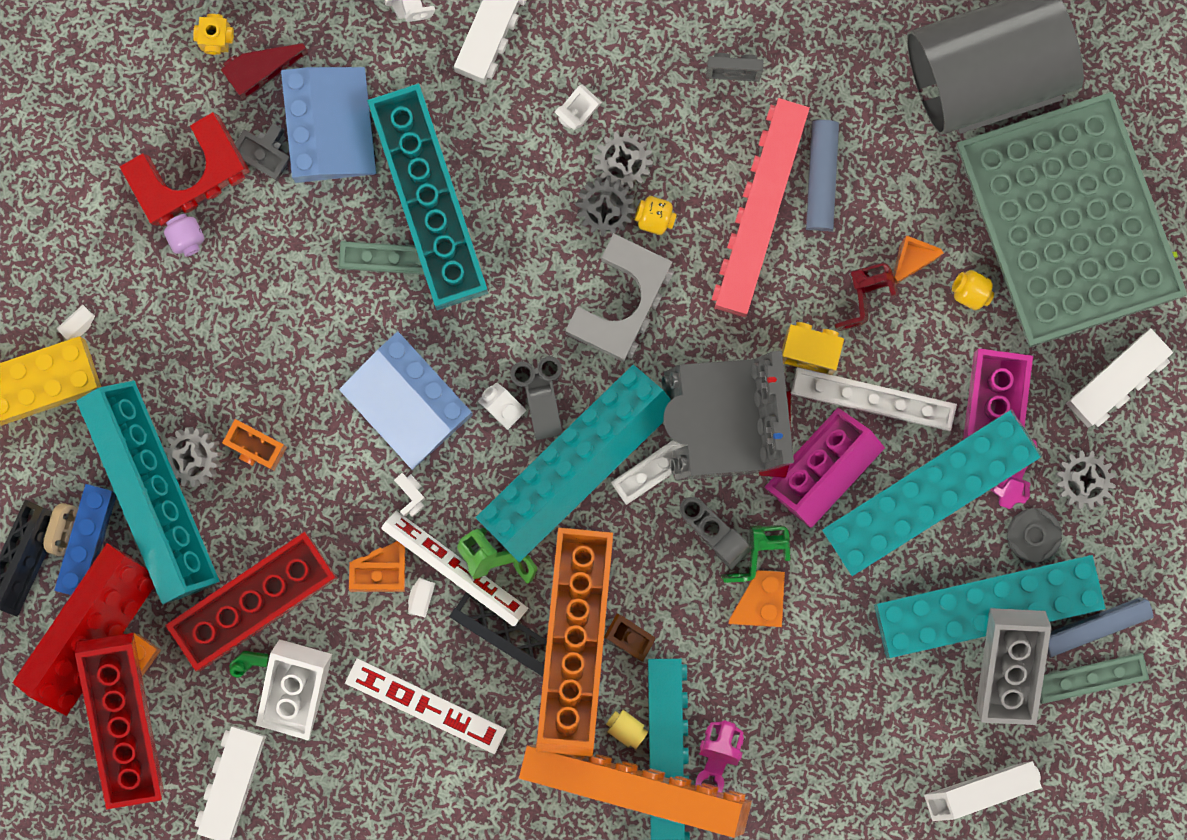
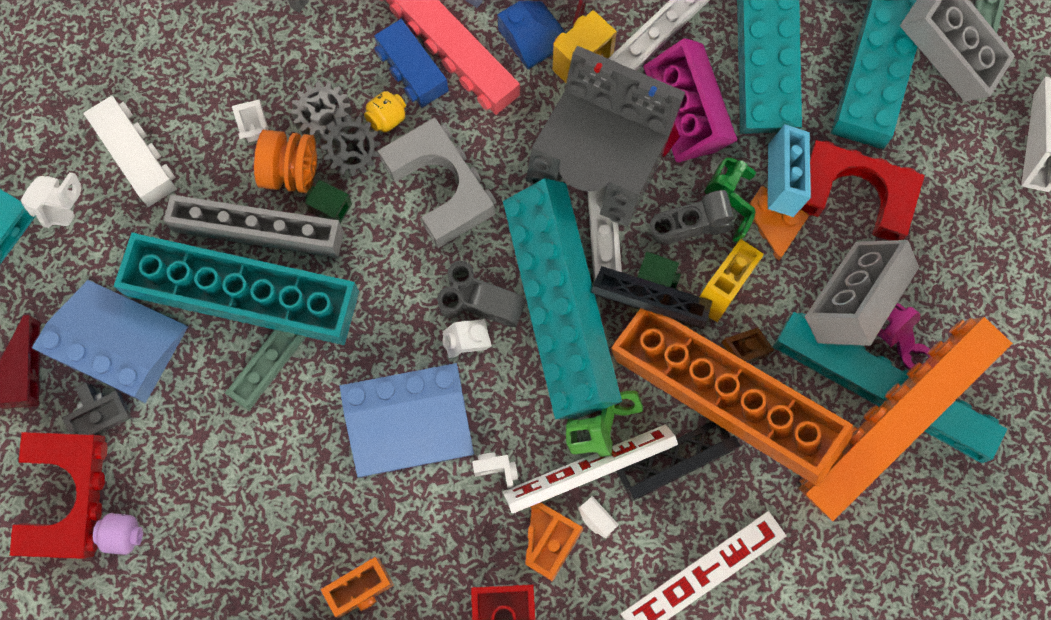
camera: 55 degrees left, 10 degrees down
light yellow brick [606,710,648,749] -> none
none -> light grey brick [164,194,344,258]
none -> orange wheel [254,129,317,193]
none -> dark green brick [305,180,352,224]
none -> blue brick [374,19,448,108]
none -> blue slope [497,1,566,69]
none -> black fence [591,266,713,329]
none -> dark green brick [637,252,681,289]
none -> yellow slope [699,239,764,322]
none -> medium azure brick [768,124,811,217]
none -> red arch [800,140,925,241]
none -> light grey brick [805,240,919,346]

